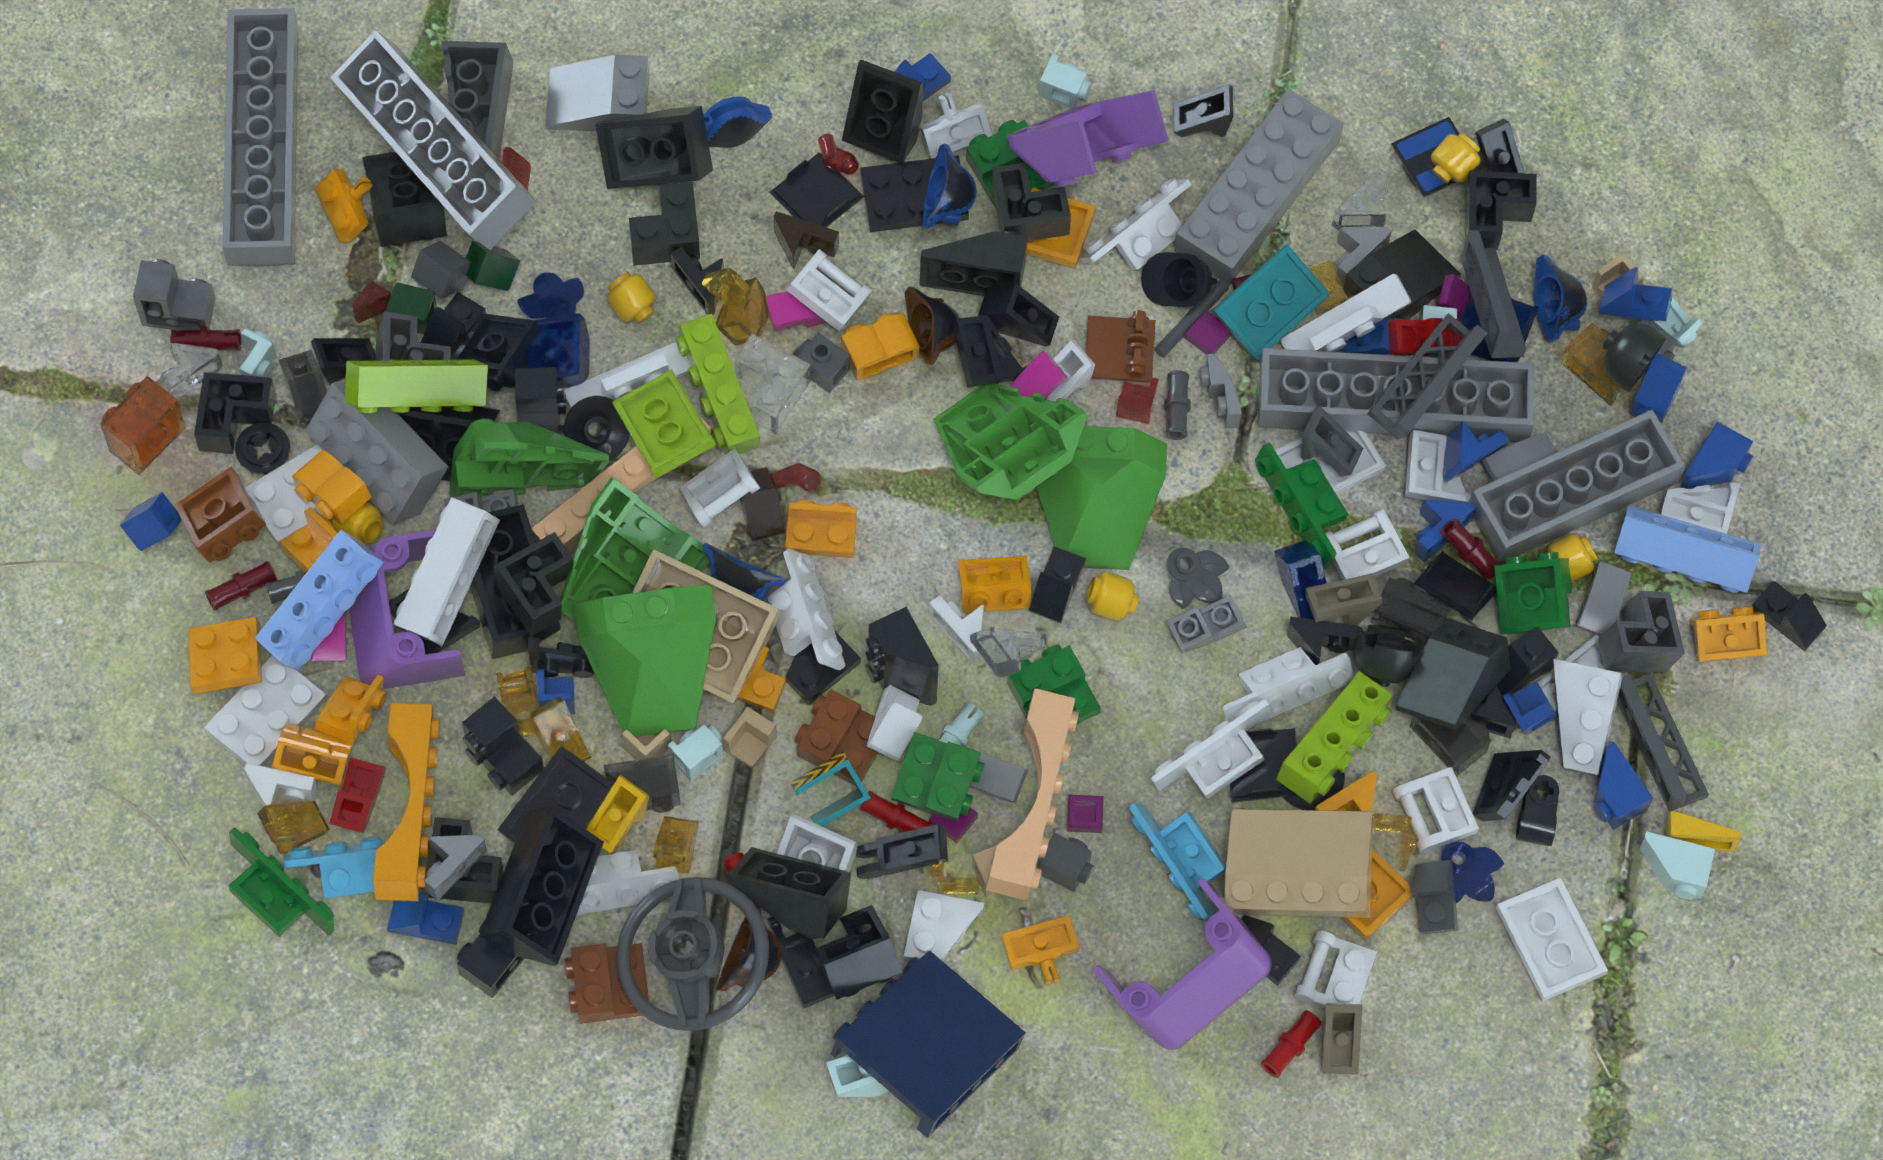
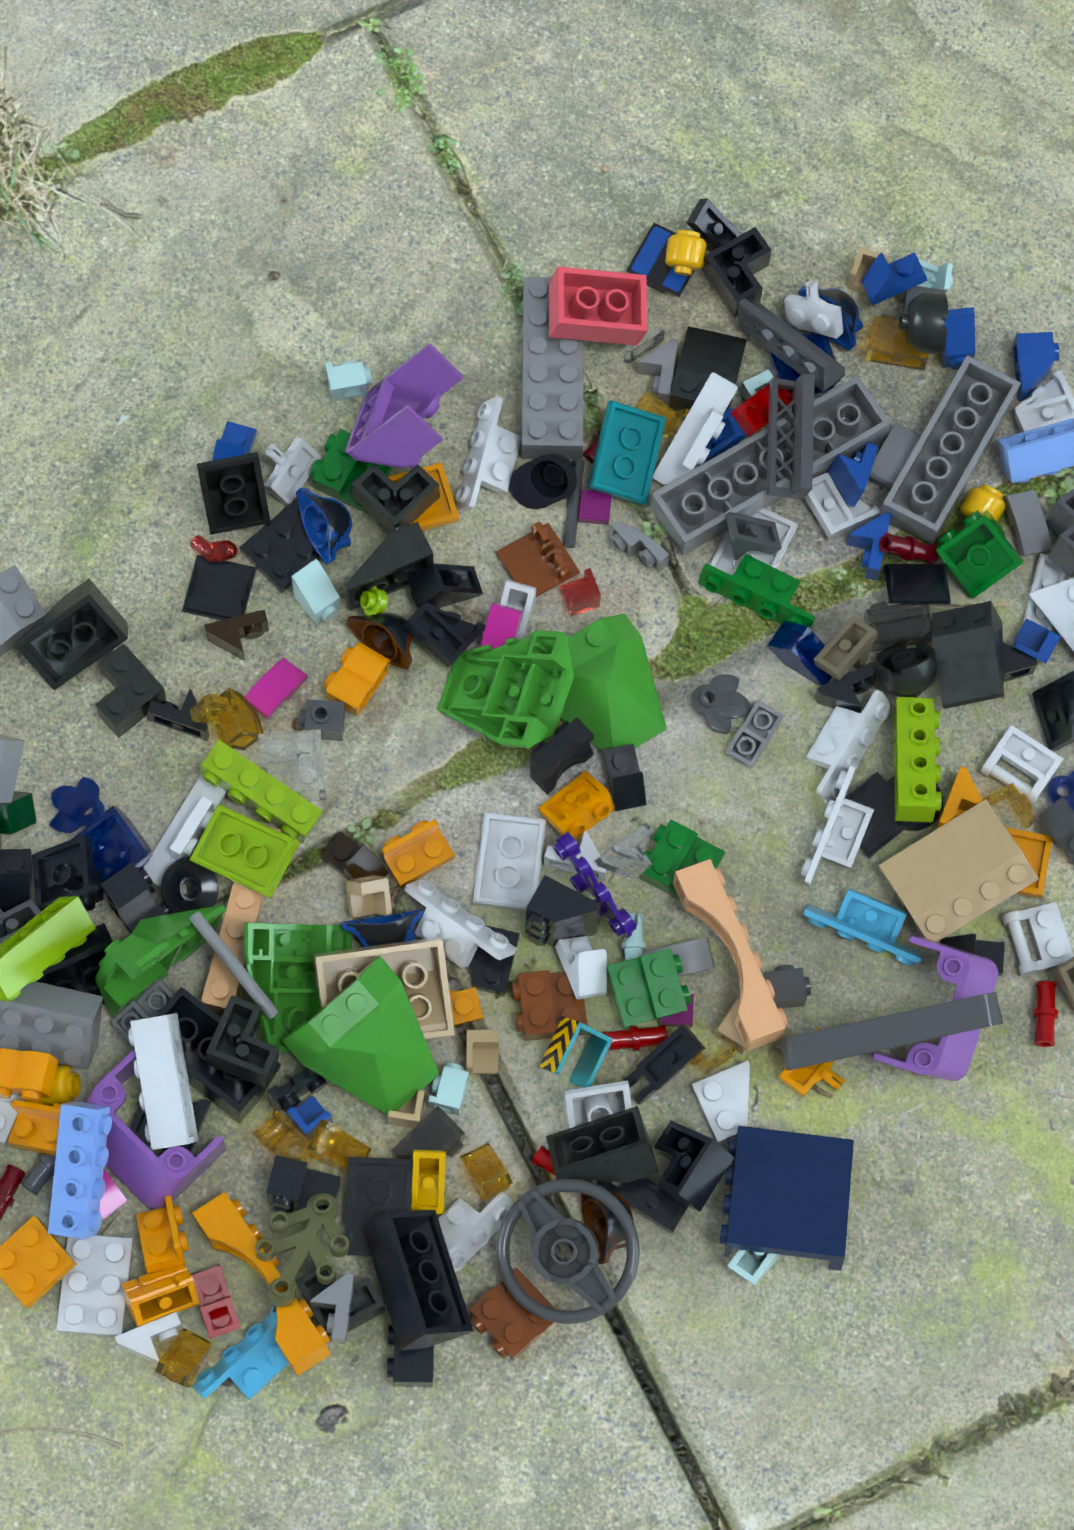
camera: 35 degrees left, 5 degrees up
green bracket [229,827,335,937] -> none
blue slope [387,892,464,945] -> none
yellow head [607,272,656,324] -> none
white plate [680,448,761,528] -> none
hat [703,96,773,148] -> none
clear red arm [770,463,821,491] -> none
white plate [786,249,872,331] -> none
magenta tile [1067,795,1104,833] -> none
yellow head [1085,572,1139,622] -> none
dark grey pin [1164,370,1191,440] -> none
black slope [1173,85,1234,137] -> none
white plate [1325,509,1410,580] -> none
clear smoke slope [1410,716,1491,777] -> none
magenta tile [1437,274,1473,321] -> none
black slope [1496,626,1559,696] -> none
none -> light grey piece [189,911,279,1020]
none -> olive plant [255,1193,349,1307]
none -> light aqua slope [291,559,341,625]
none -> tan panel [346,875,392,918]
none -> lime plate [360,586,388,616]
none -> white tile [473,812,547,911]
none -> black brick [530,718,594,795]
none -> coral brick [549,266,648,346]
none -> dark purple plant [553,832,637,939]
none -> dark grey beam [780,992,1003,1071]
none -> white plate [784,281,843,339]

